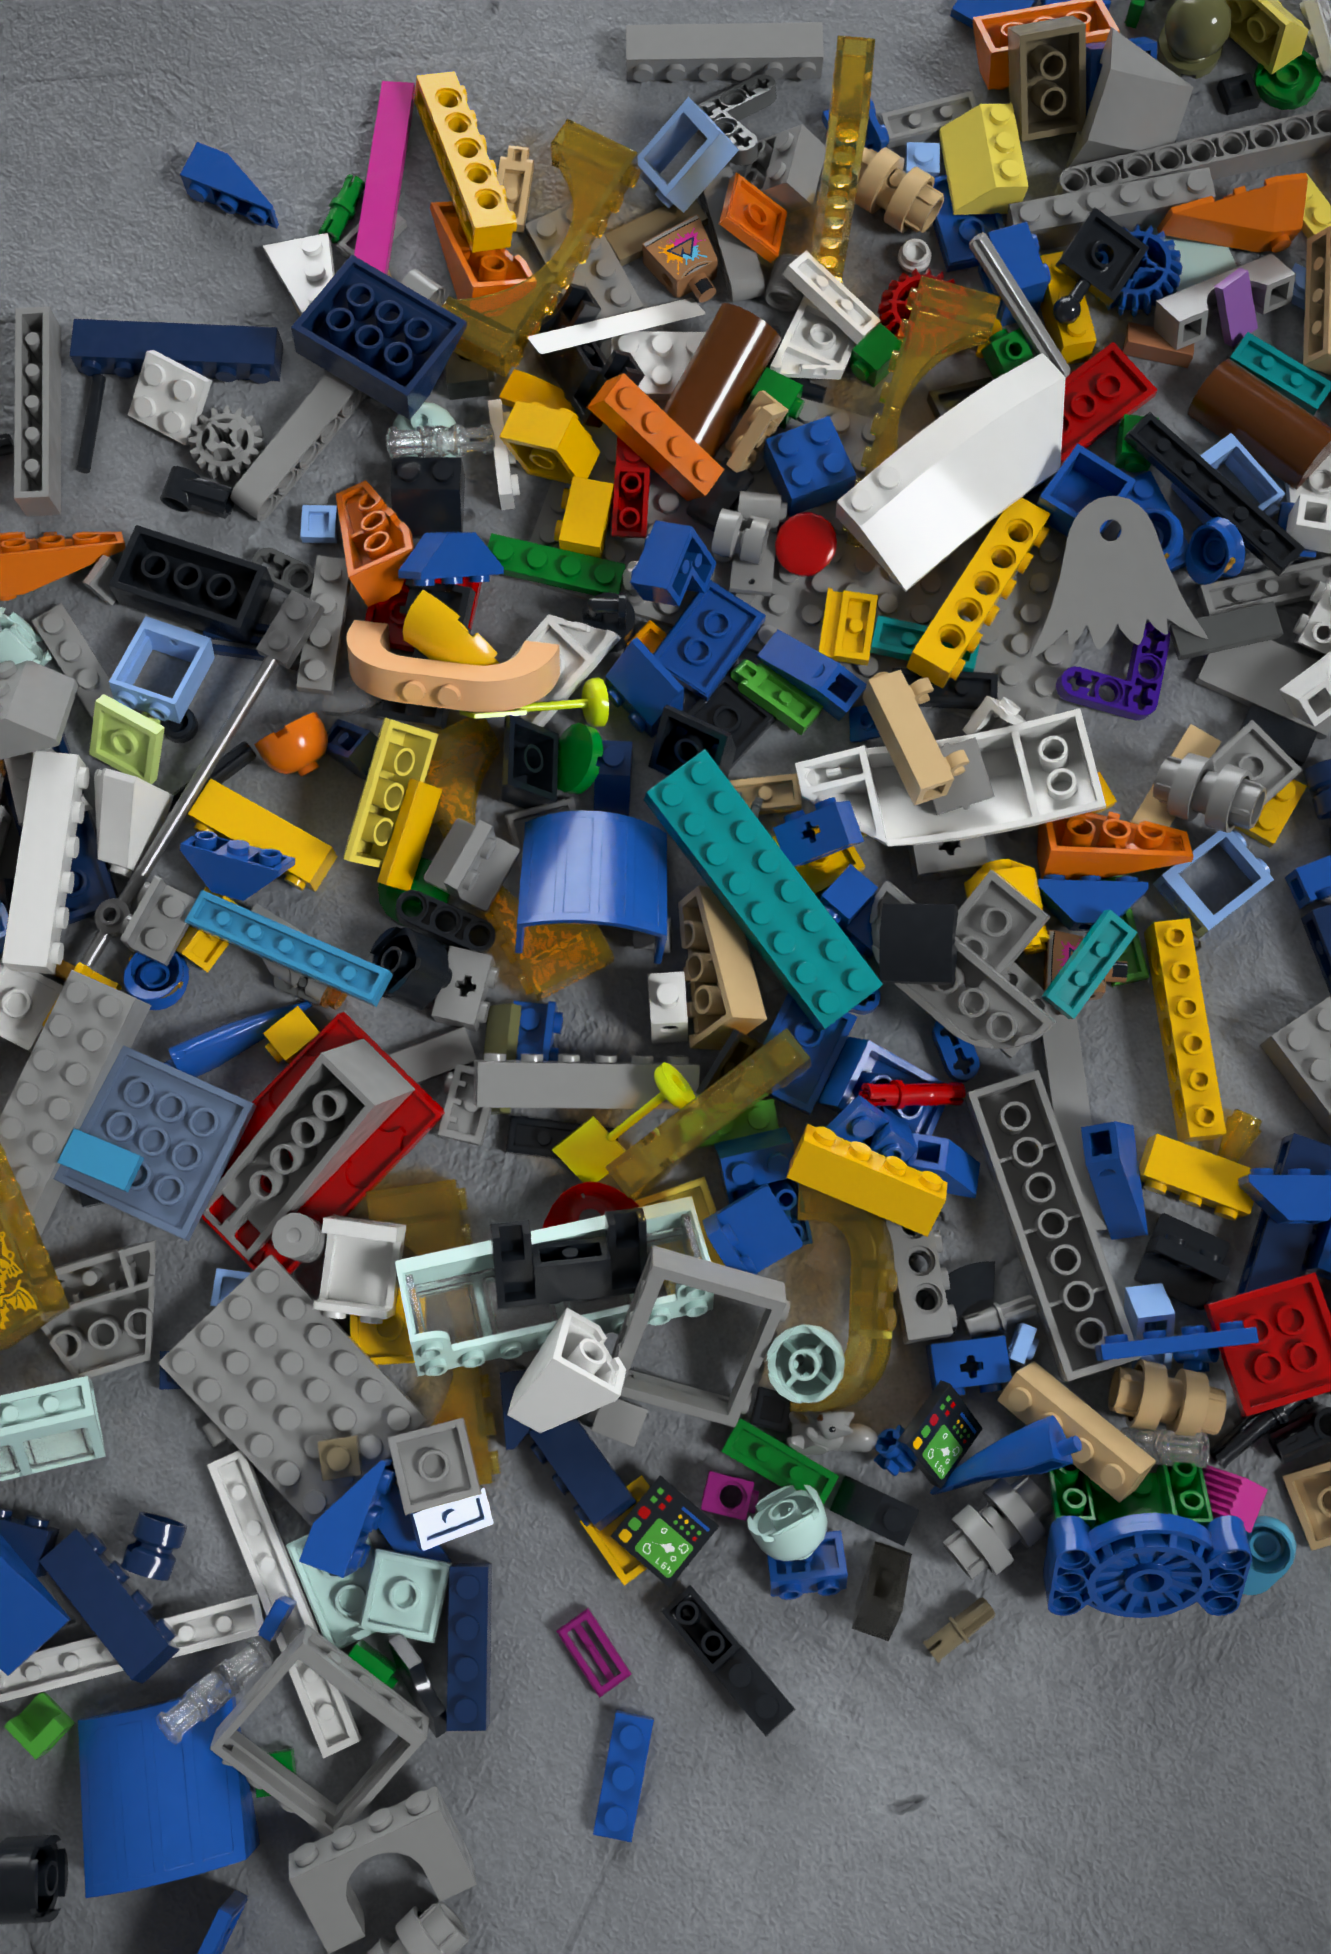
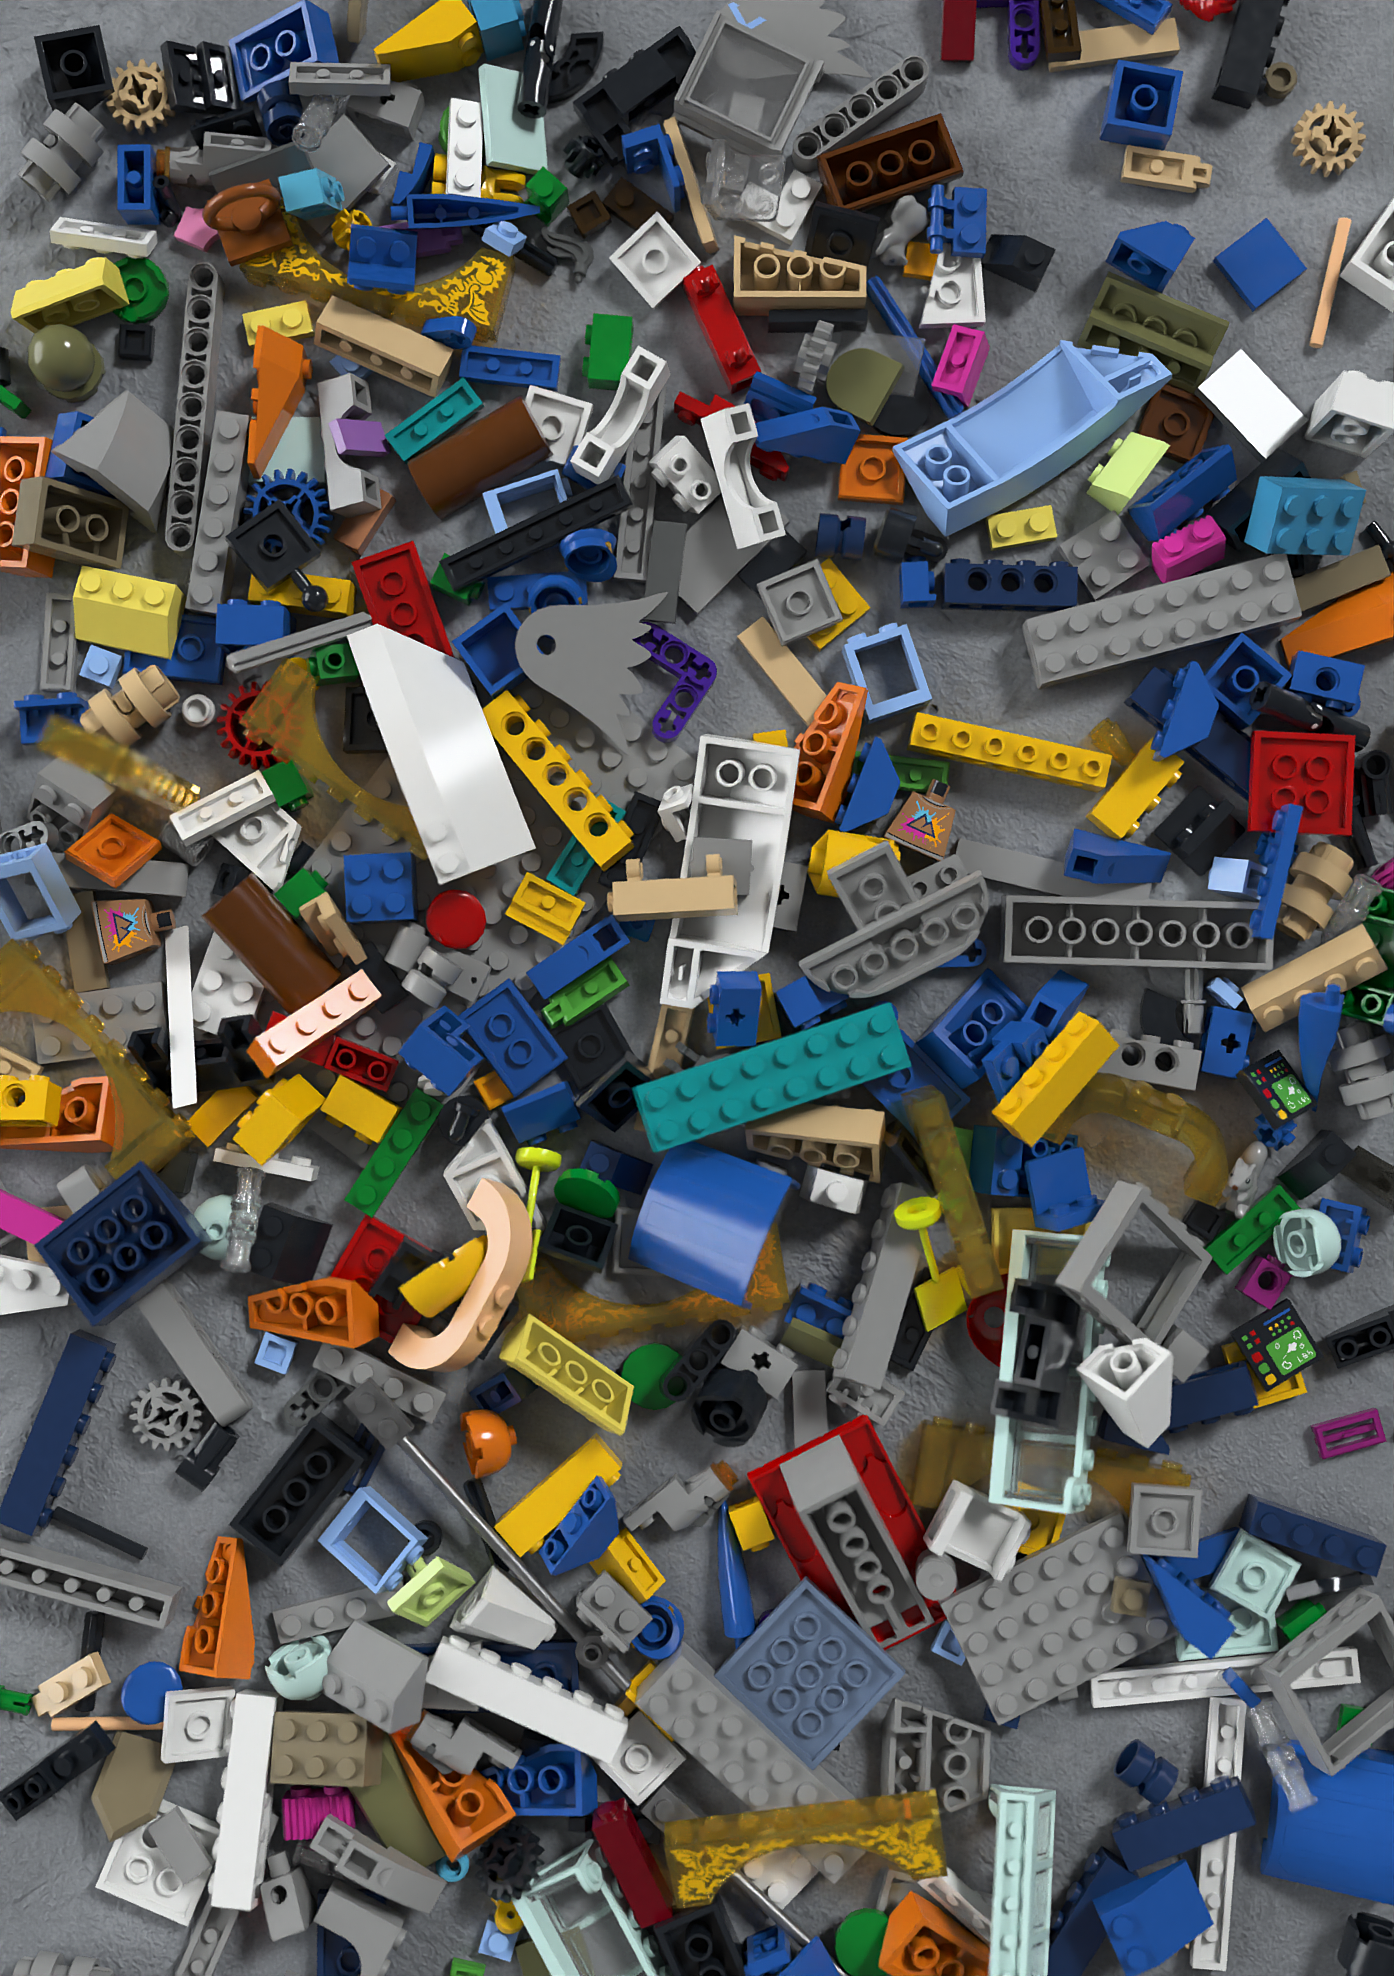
camera: 65 degrees left, 10 degrees up
bright green panel [4,1692,75,1760] -> none
dark azure tile [57,1128,144,1192] -> none
light grey tile [83,555,118,606] -> none
white plate [128,350,212,446] -> none
dark azure tile [185,890,393,1007] -> none
yellow tile [377,778,442,891] -> none
blue slope [398,532,504,586] -> none
plate [410,1485,493,1551] -> none
light grey bracket [424,818,520,912] -> none
light aqua cylinder [766,1324,845,1403] -> none
red pin [859,1080,966,1109] -> none
black slope [879,903,958,985] -> none
teal plate [1041,910,1138,1019] -> none
light grey piece [1153,753,1267,833] -> none

